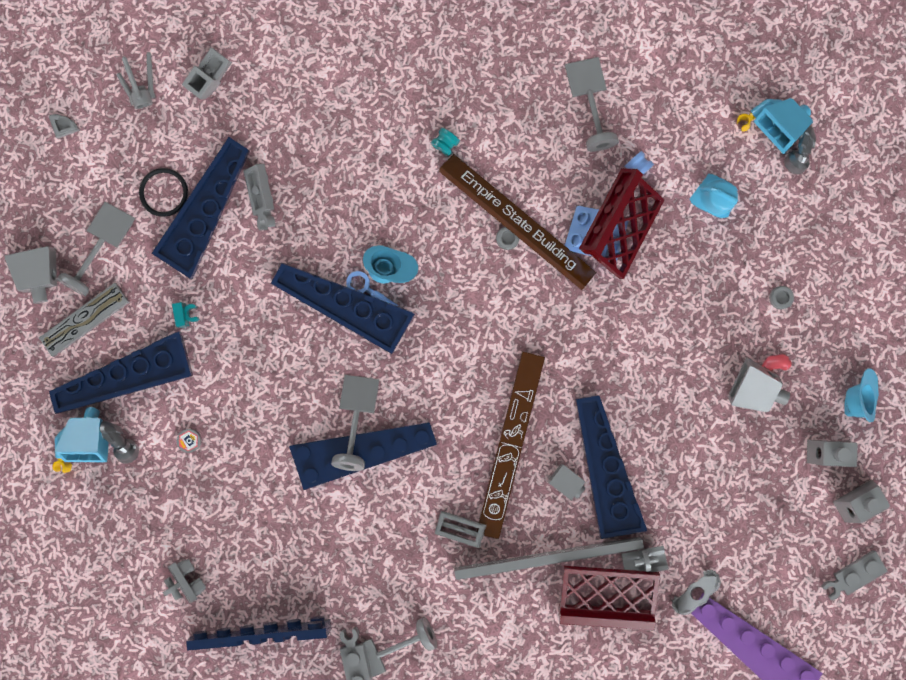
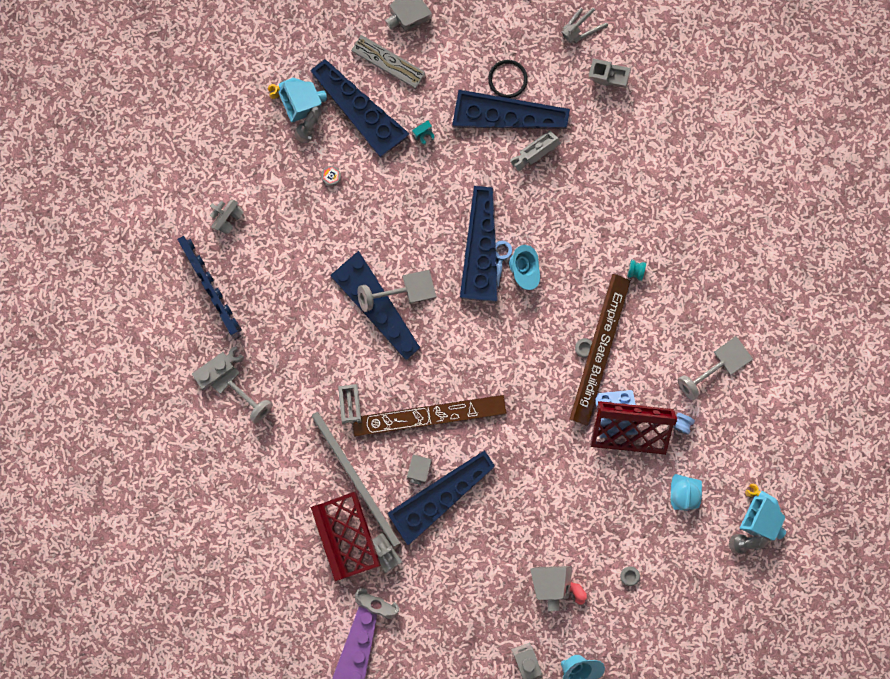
camera: 65 degrees right, 5 degrees down
light grey piece [57,202,135,297] -> none

